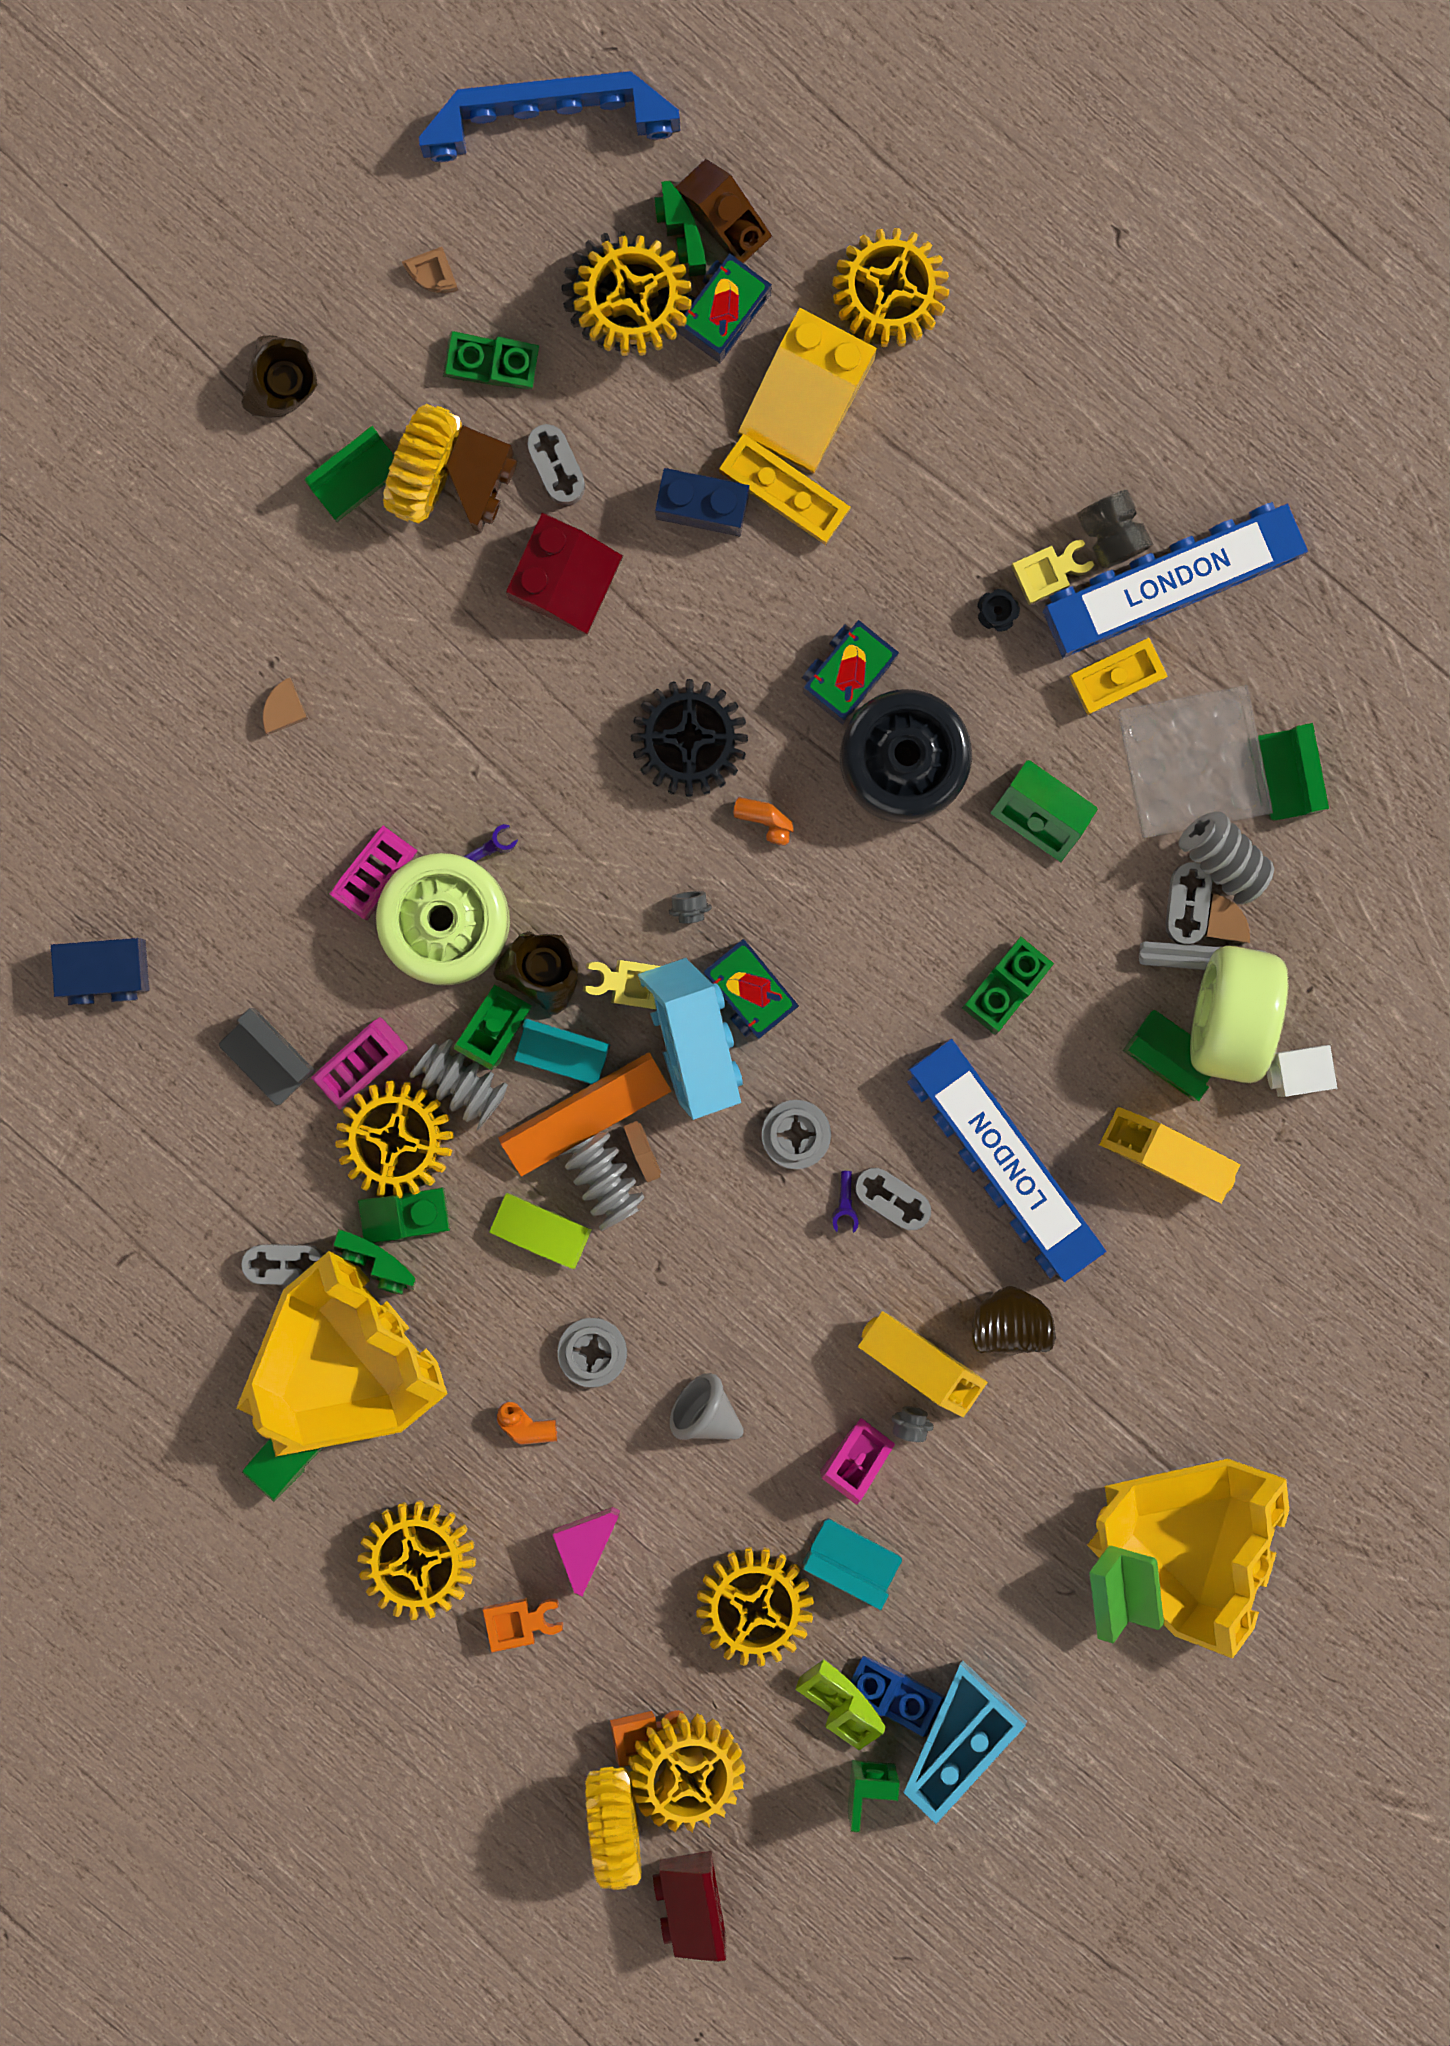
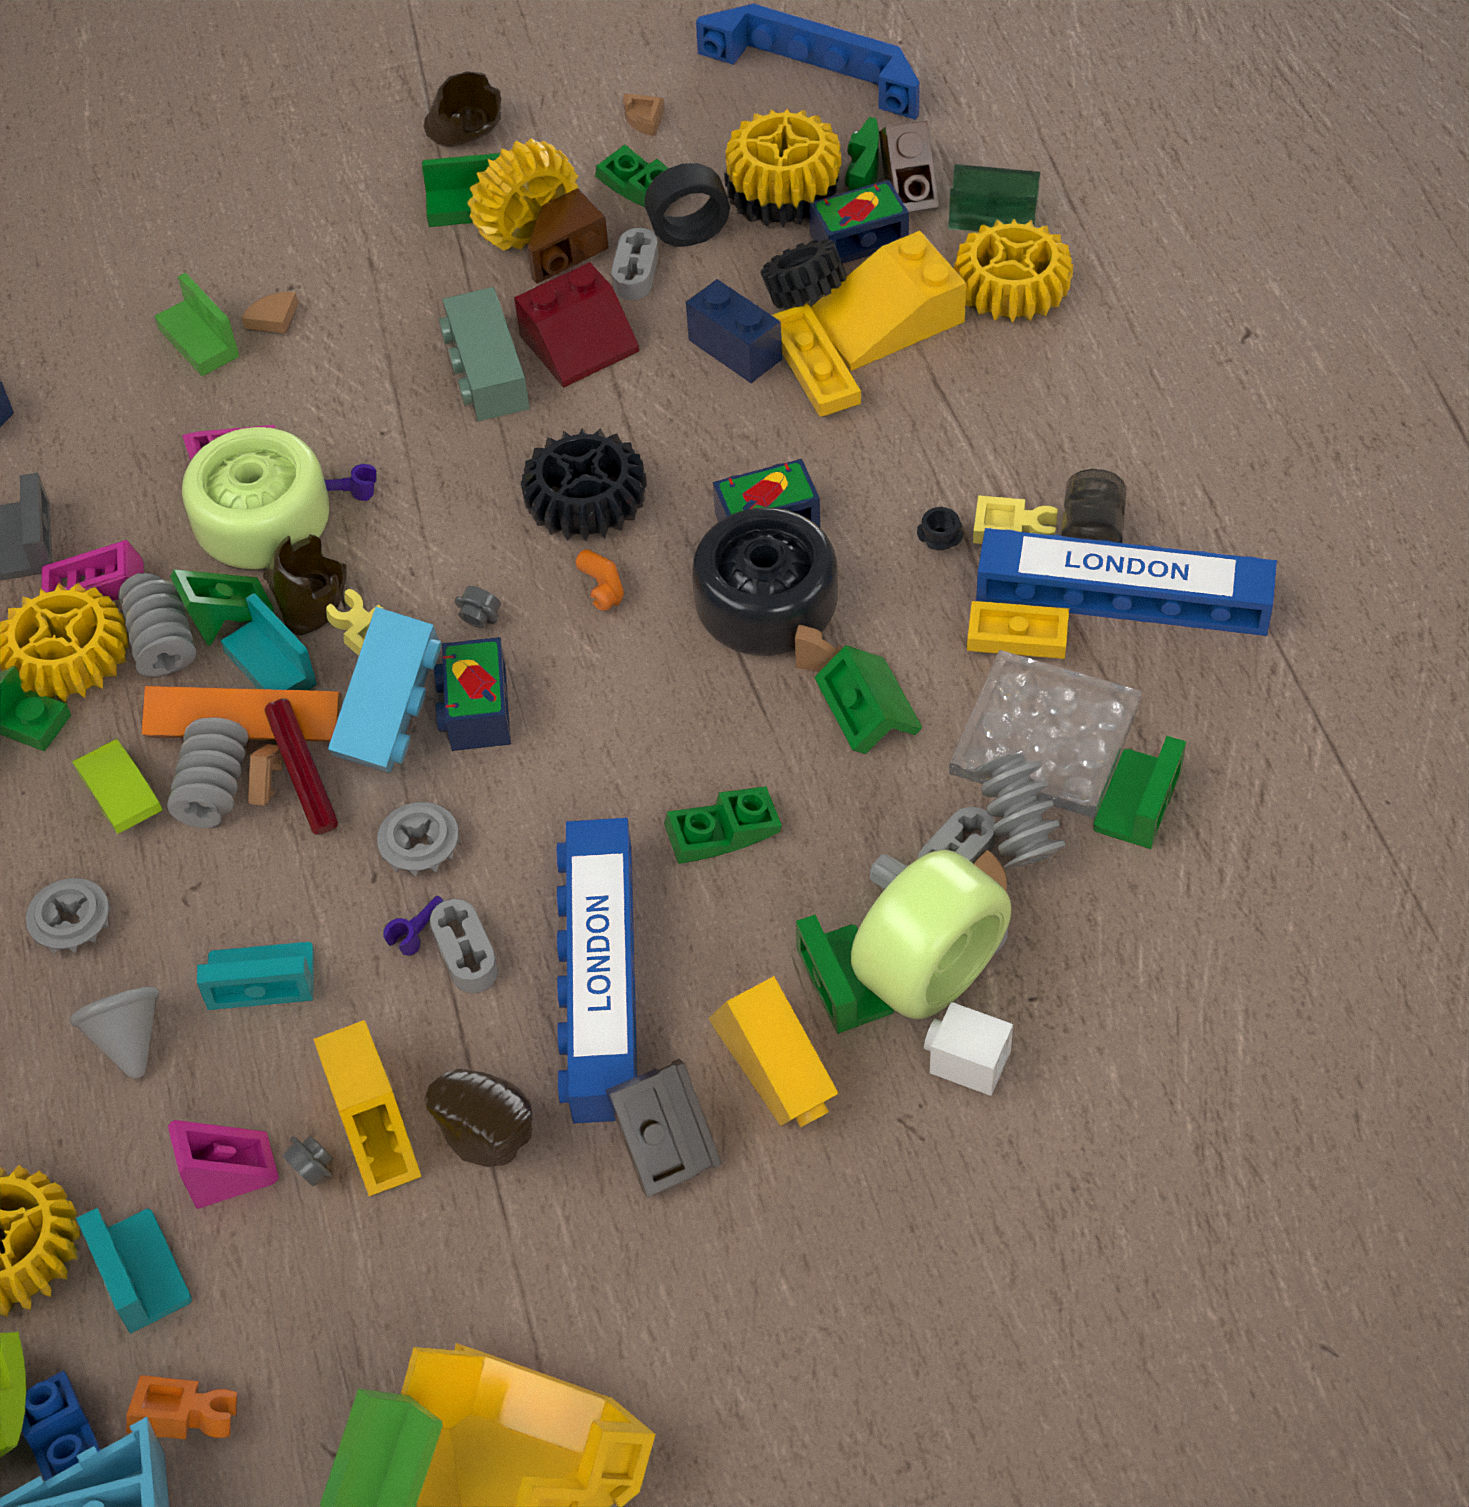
camera: 35 degrees right, 35 degrees down
none -> orange plate [126,1375,238,1440]
none -> bright green panel [154,272,239,376]
none -> teal panel [197,942,314,1010]
none -> dark red axle [264,698,338,835]
none -> sand green brick [438,287,530,421]
none -> plate [605,1059,722,1197]
none -> black tyre [644,163,731,247]
none -> black tyre [760,239,847,309]
none -> medium nougat tile [795,625,842,672]
none -> clear green hinge [948,164,1041,231]

